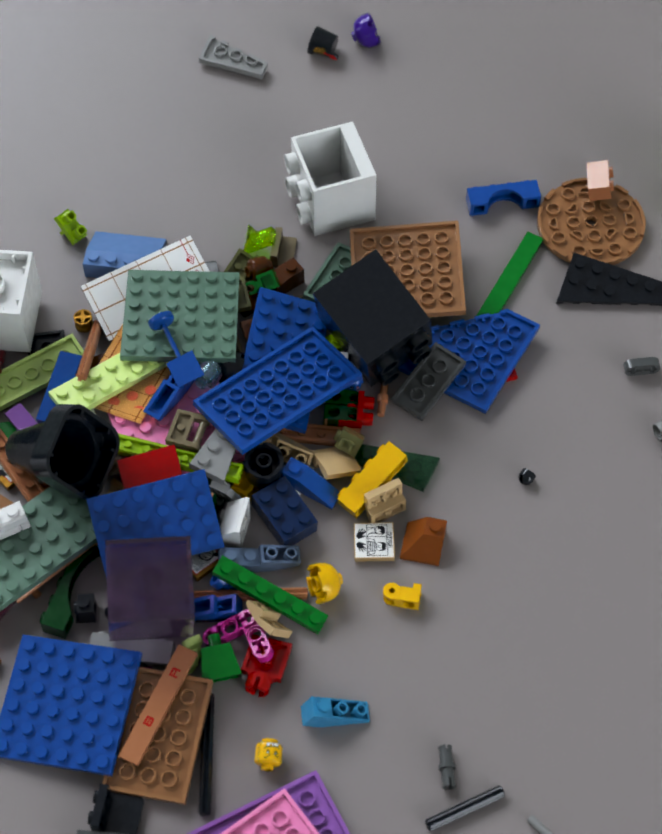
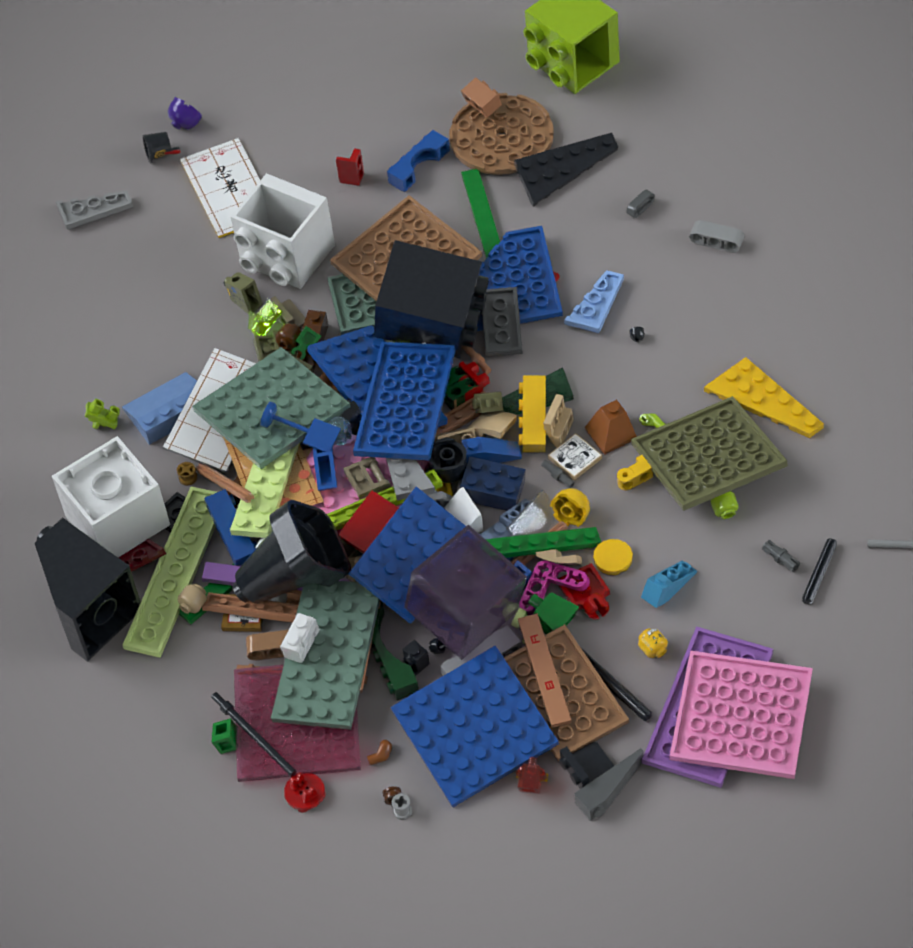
camera: 35 degrees left, 5 degrees down
none -> white piece [180,138,260,238]
none -> olive torso [223,272,263,315]
none -> red panel [336,148,364,186]
none -> clear piece [506,490,556,536]
none -> clear red piece [516,757,549,794]
none -> dark grey bar [541,460,575,488]
none -> light blue wing [564,270,624,333]
none -> yellow tile [593,539,633,575]
none -> olive plate [631,396,788,511]
none -> lime arm [639,413,666,428]
none -> yellow wing [704,357,824,438]
none -> lime head [710,491,739,519]

